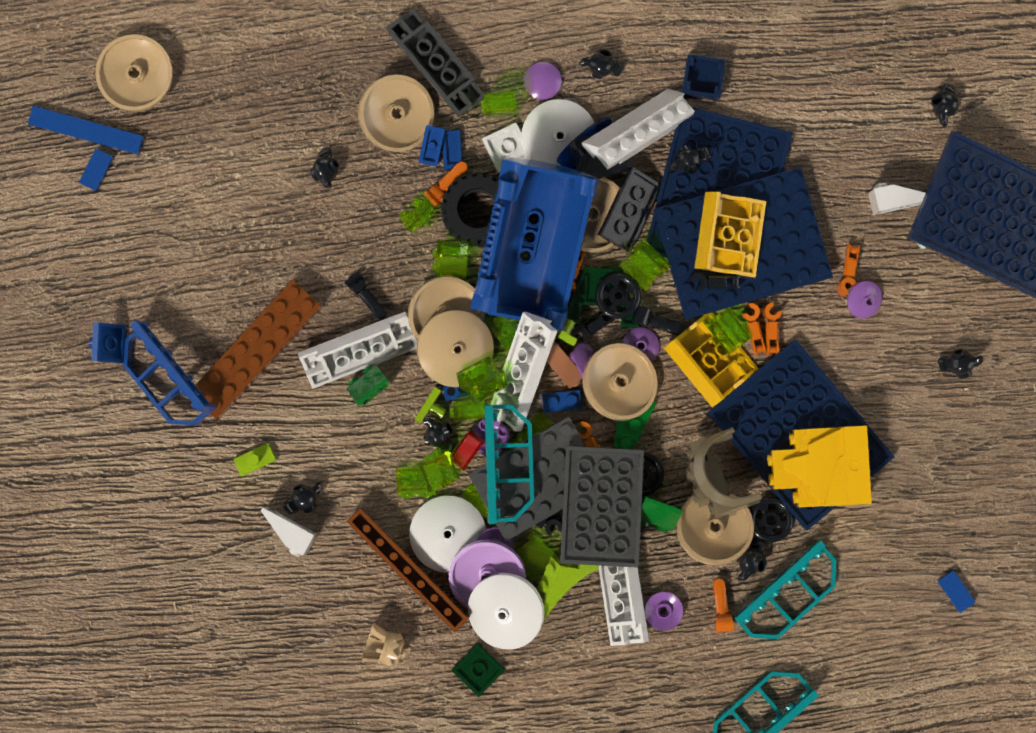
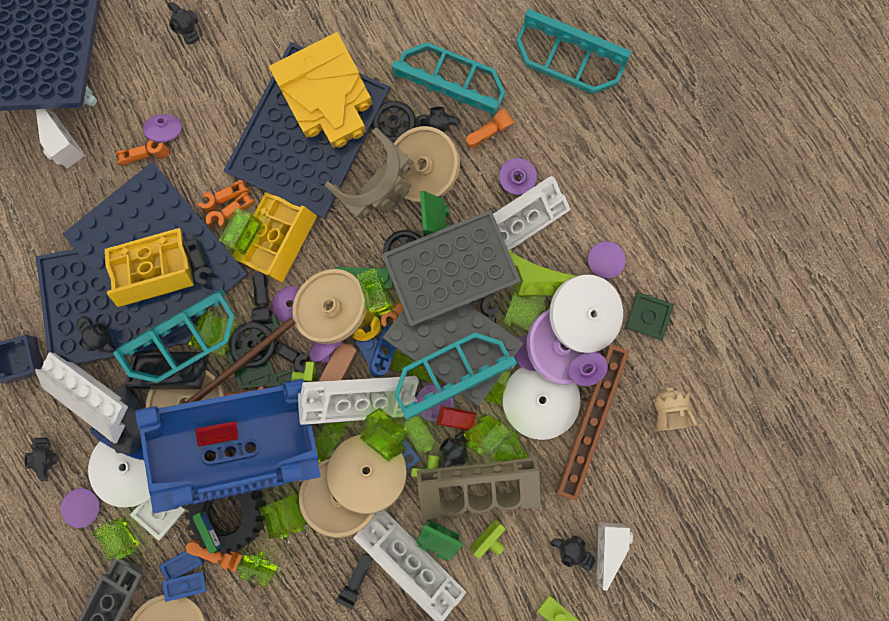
camera: 115 degrees left, 5 degrees down
none -> teal plate [113,288,235,383]
none -> reddish brown piece [184,317,296,404]
none -> green tile [192,511,222,554]
none -> red tile [195,421,239,447]
none -> yellow piece [352,308,381,341]
none -> clear neon green hips [357,268,394,317]
none -> blue beam [369,324,395,378]
none -> dark tan fence [417,458,541,520]
none -> lime tile [470,518,506,559]
none -> medium lavender dish [569,352,608,386]
none -> medium lavender dish [587,241,626,279]

